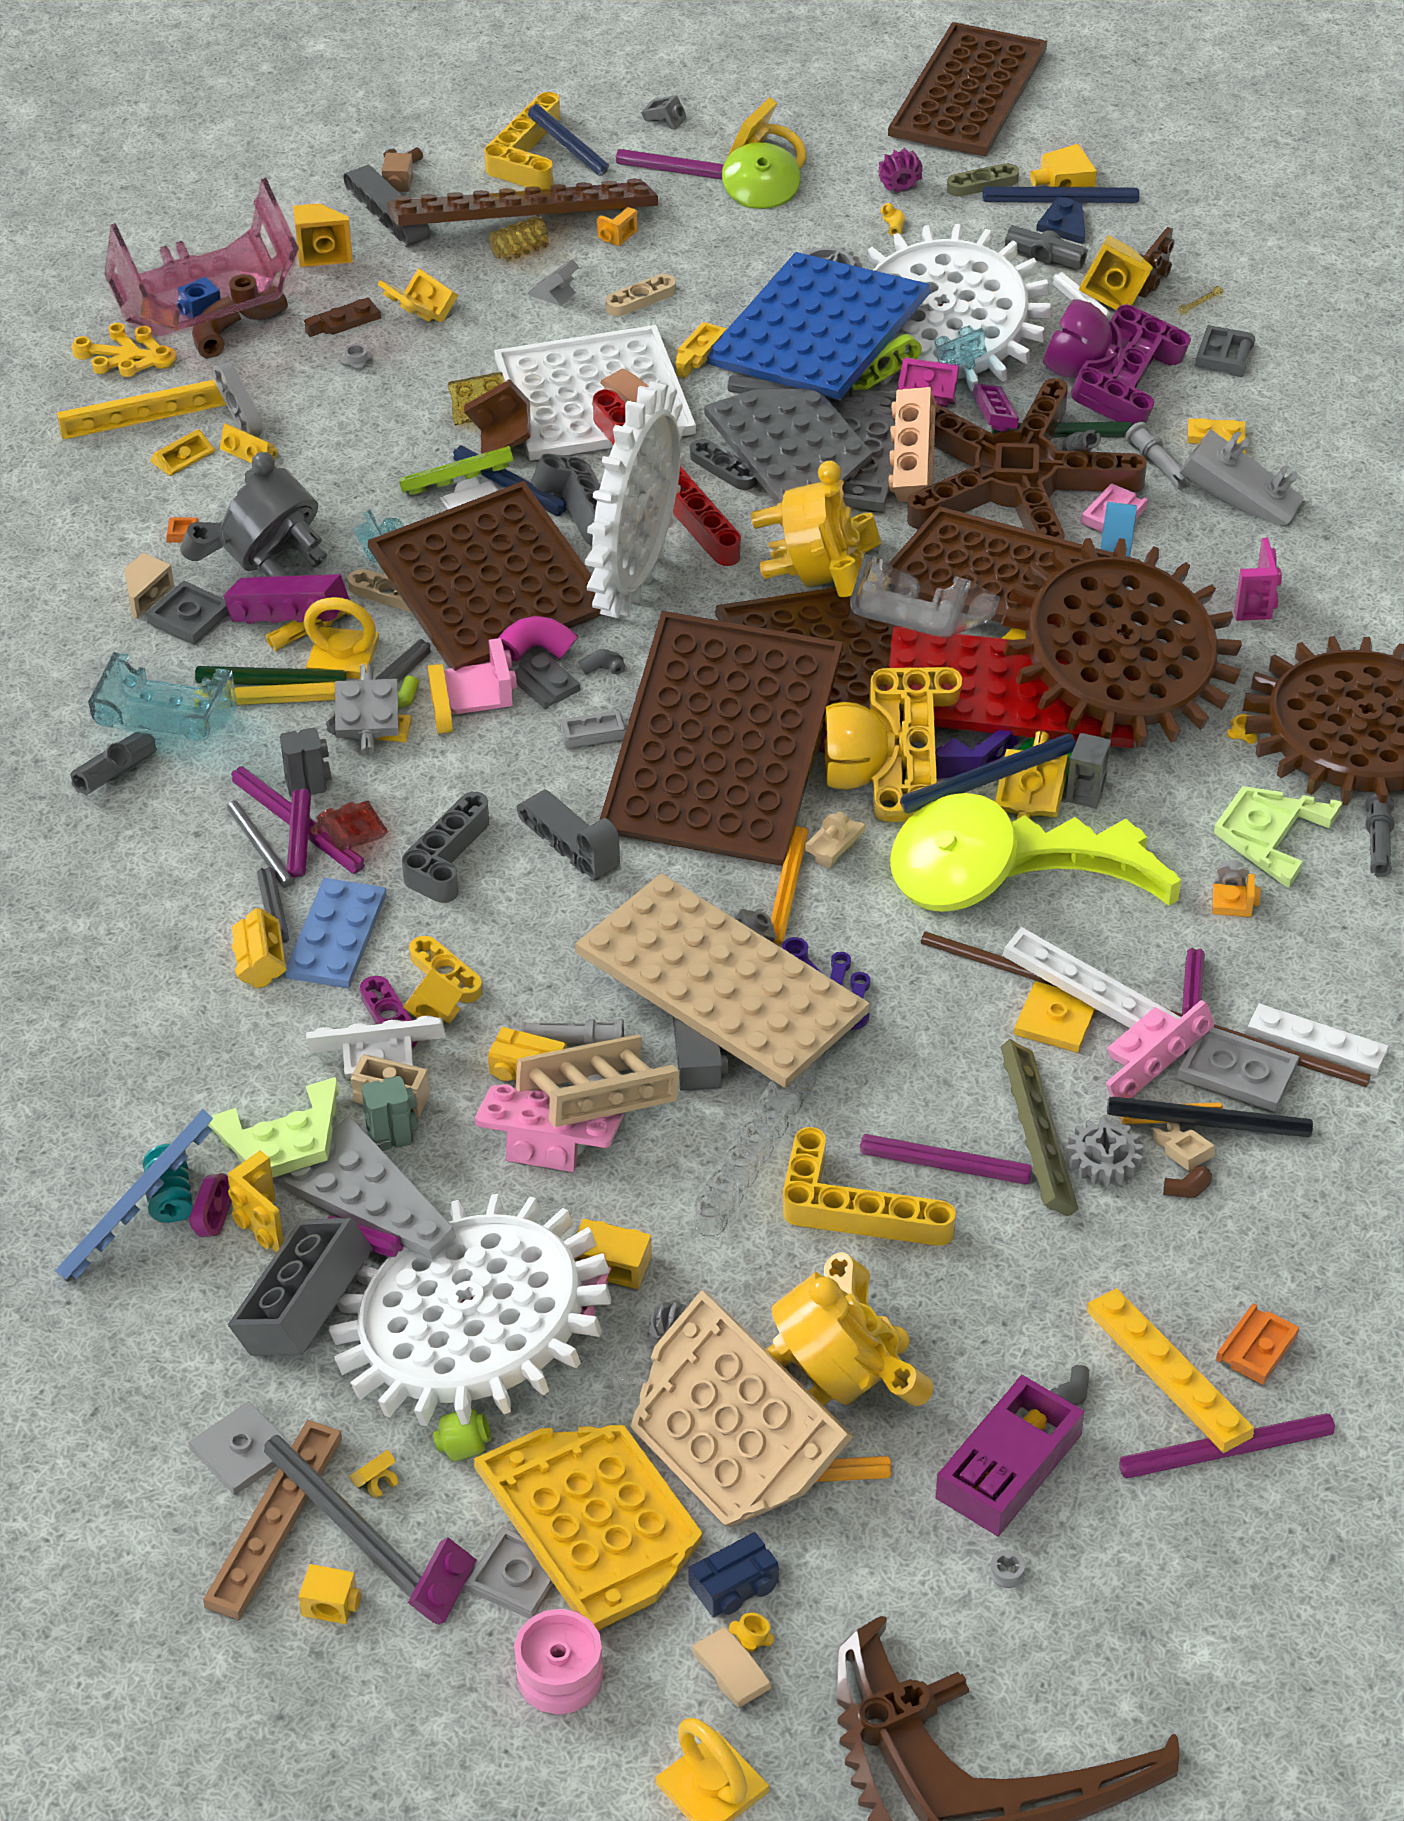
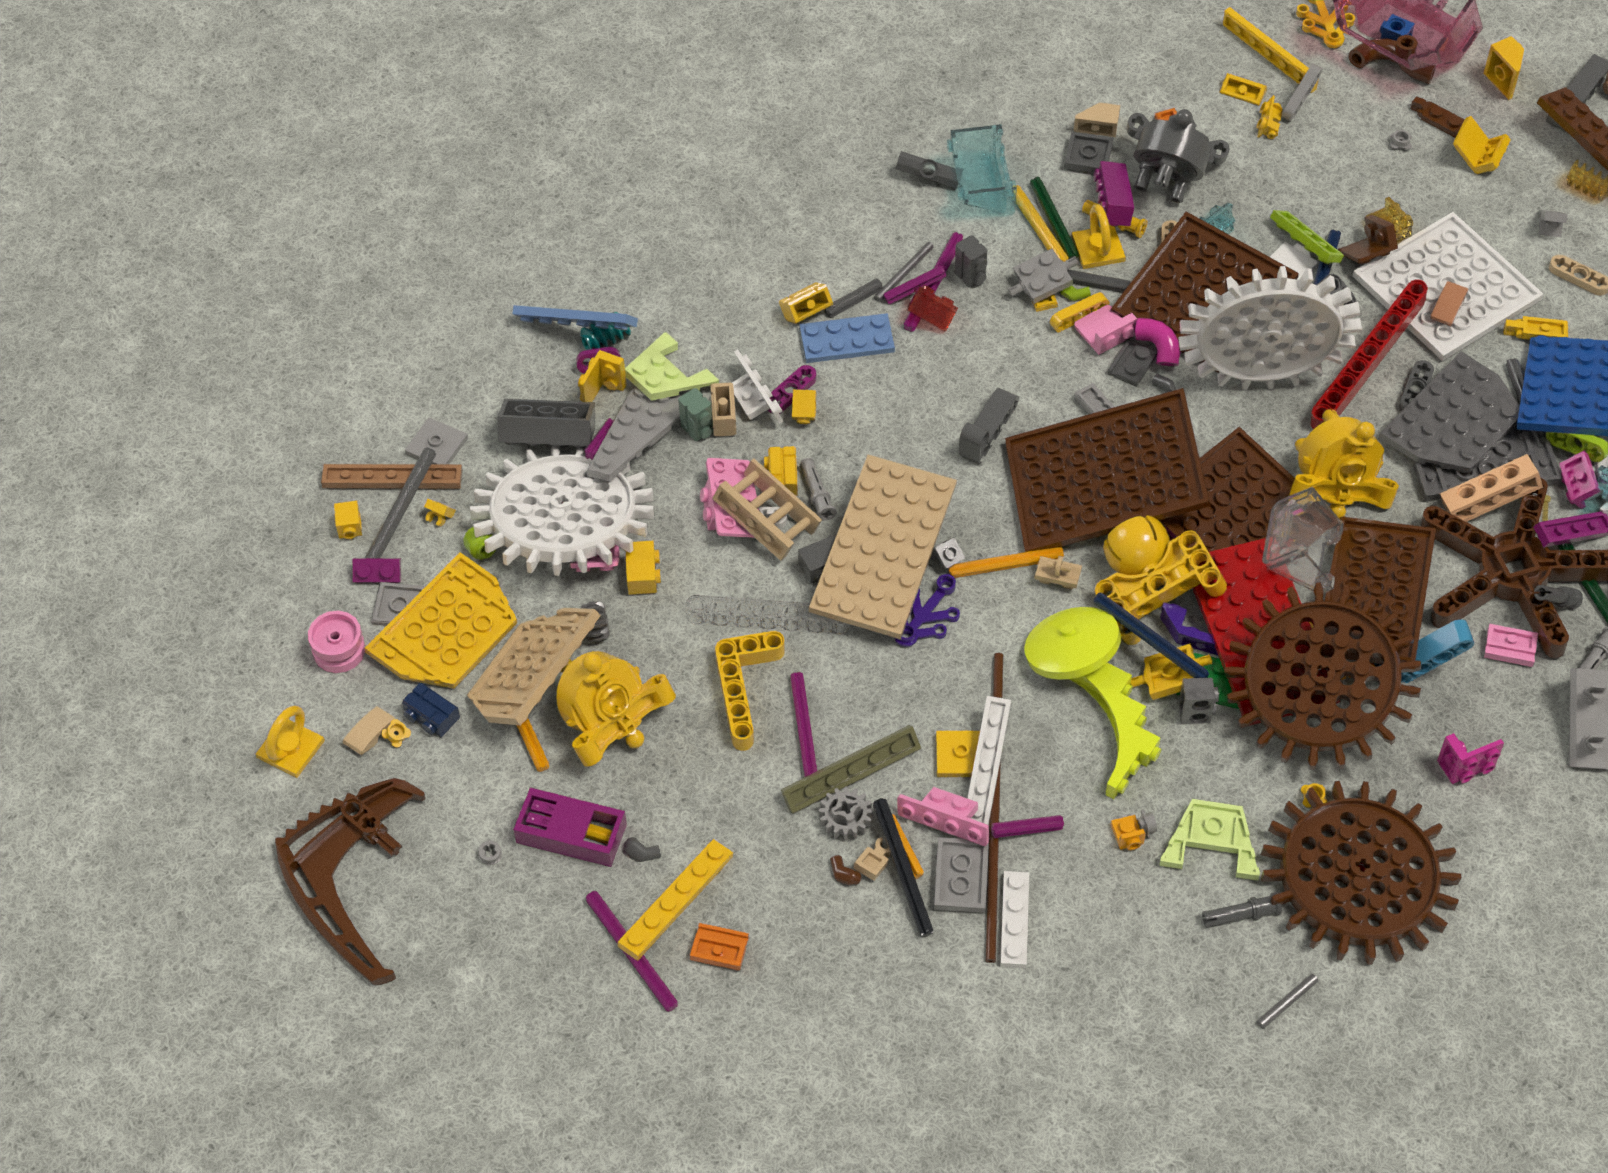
camera: 70 degrees right, 10 degrees up
dark grey beam [402,792,489,903] -> none
yellow beam [409,936,482,1003] -> none

